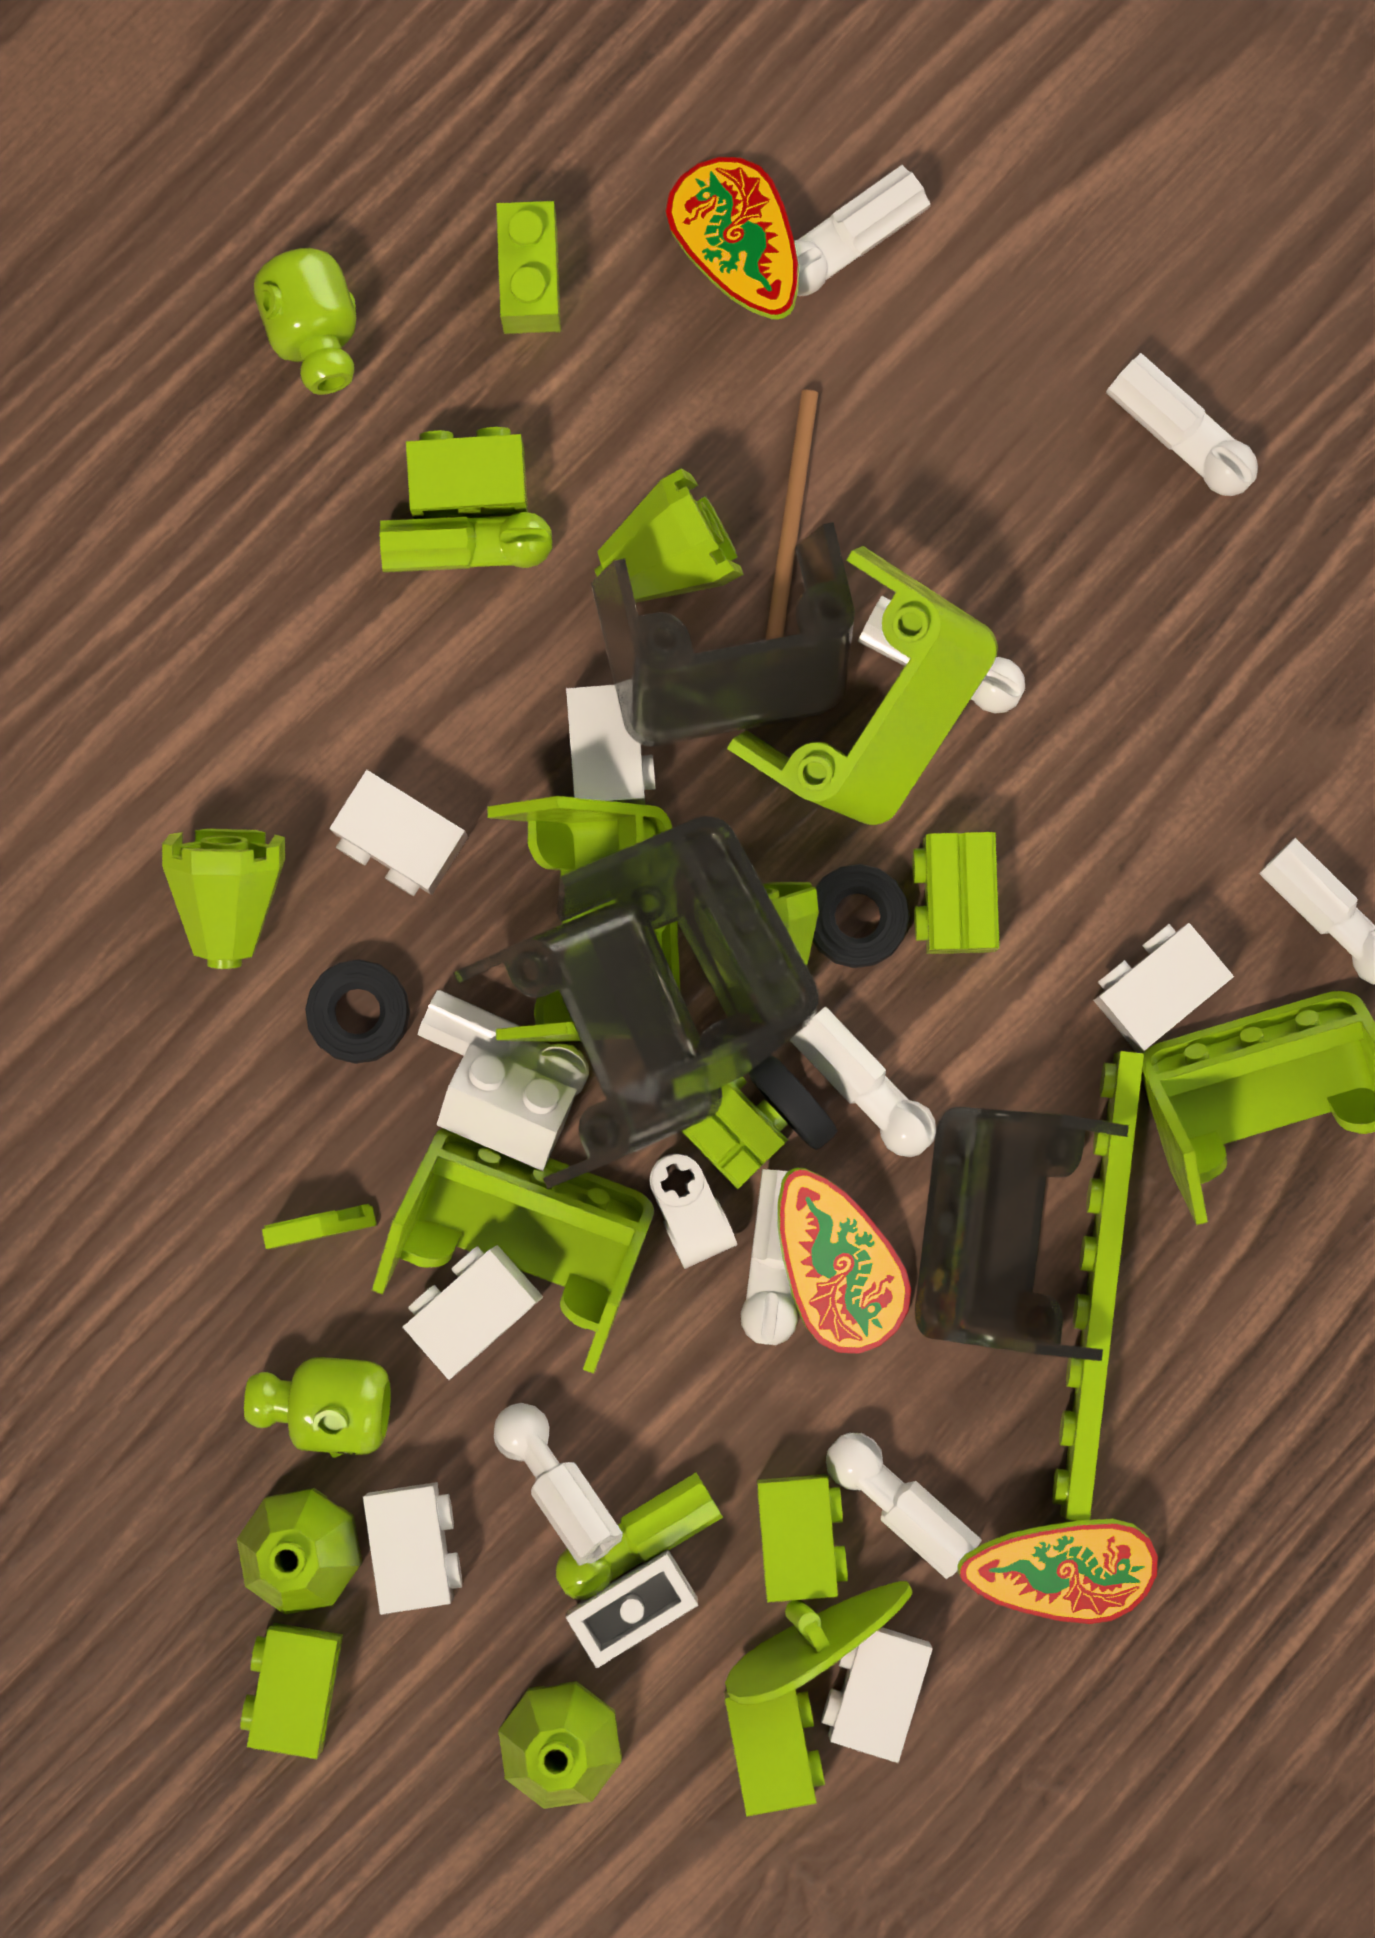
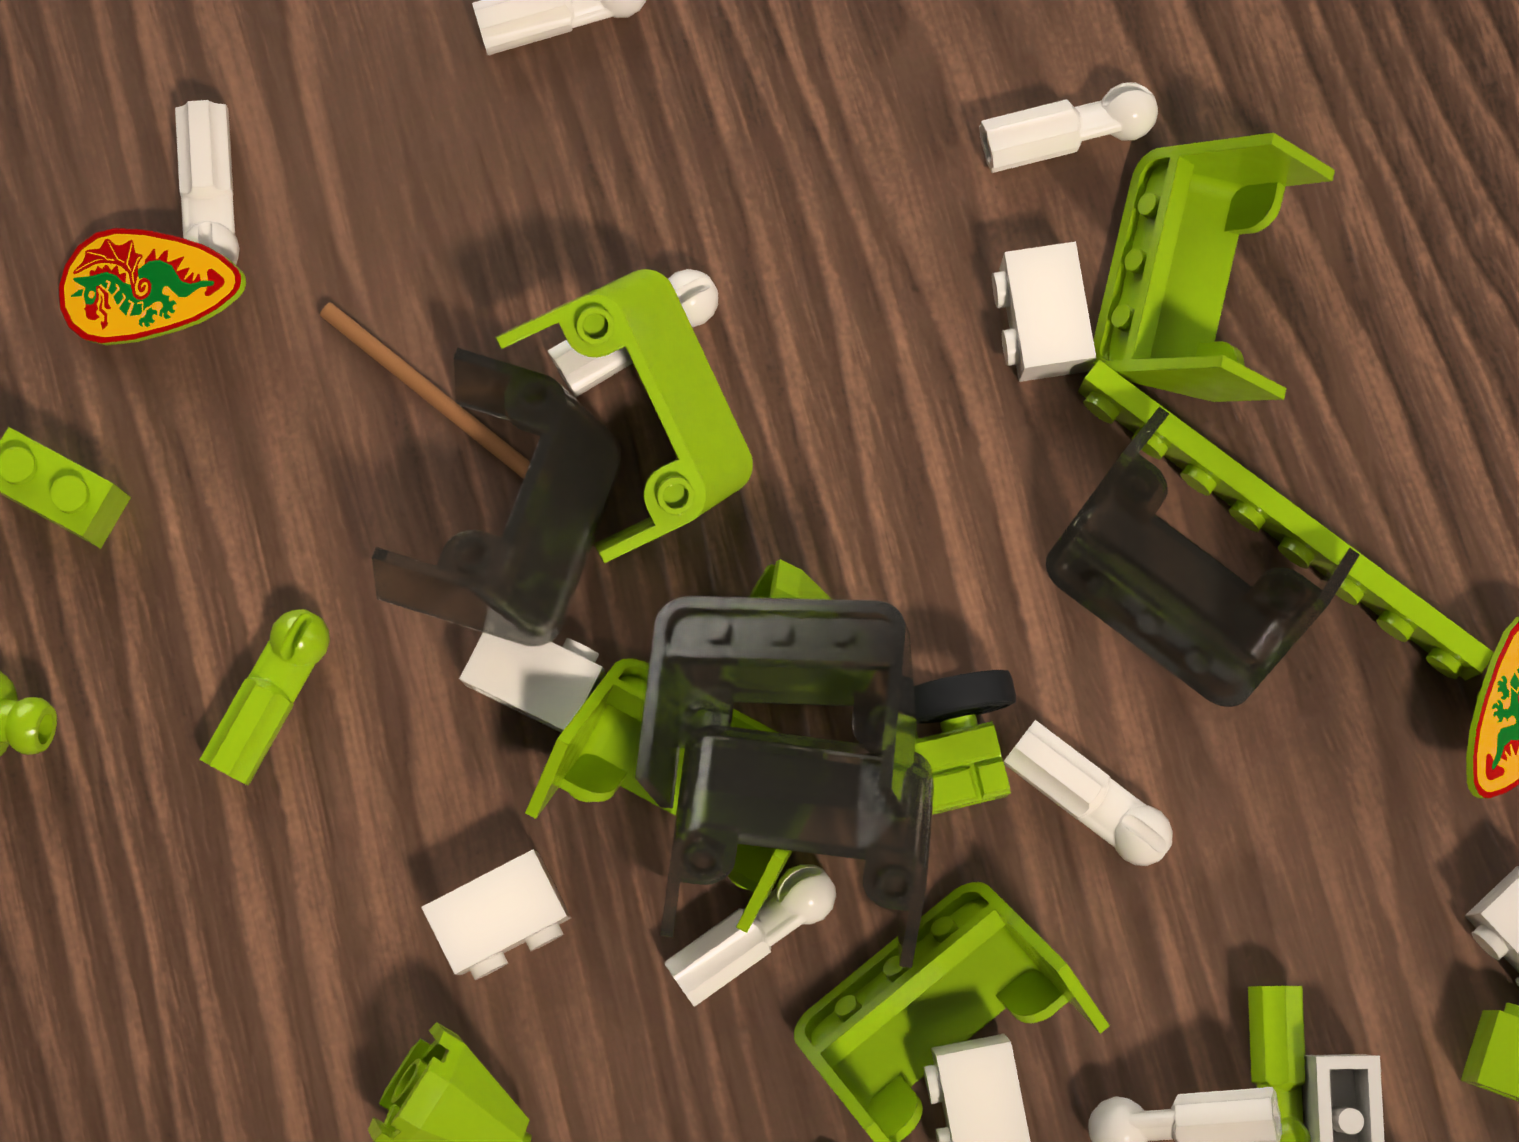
camera: 60 degrees left, 5 degrees down
black tyre [305,959,410,1064] -> none
lime brick [406,427,528,519] -> none
white brick [437,1044,577,1171] -> none
lime cone [594,468,744,604] -> none
white piece [649,1154,738,1269] -> none
lime shield [725,1581,913,1704] -> none
lime brick [757,1474,848,1602] -> none
shield [777,1167,911,1354] -> none
white piece [790,1007,937,1157] -> none
black tyre [813,864,910,968] -> none
white piece [826,1432,982,1579] -> none
lime brick [913,832,999,954] -> none

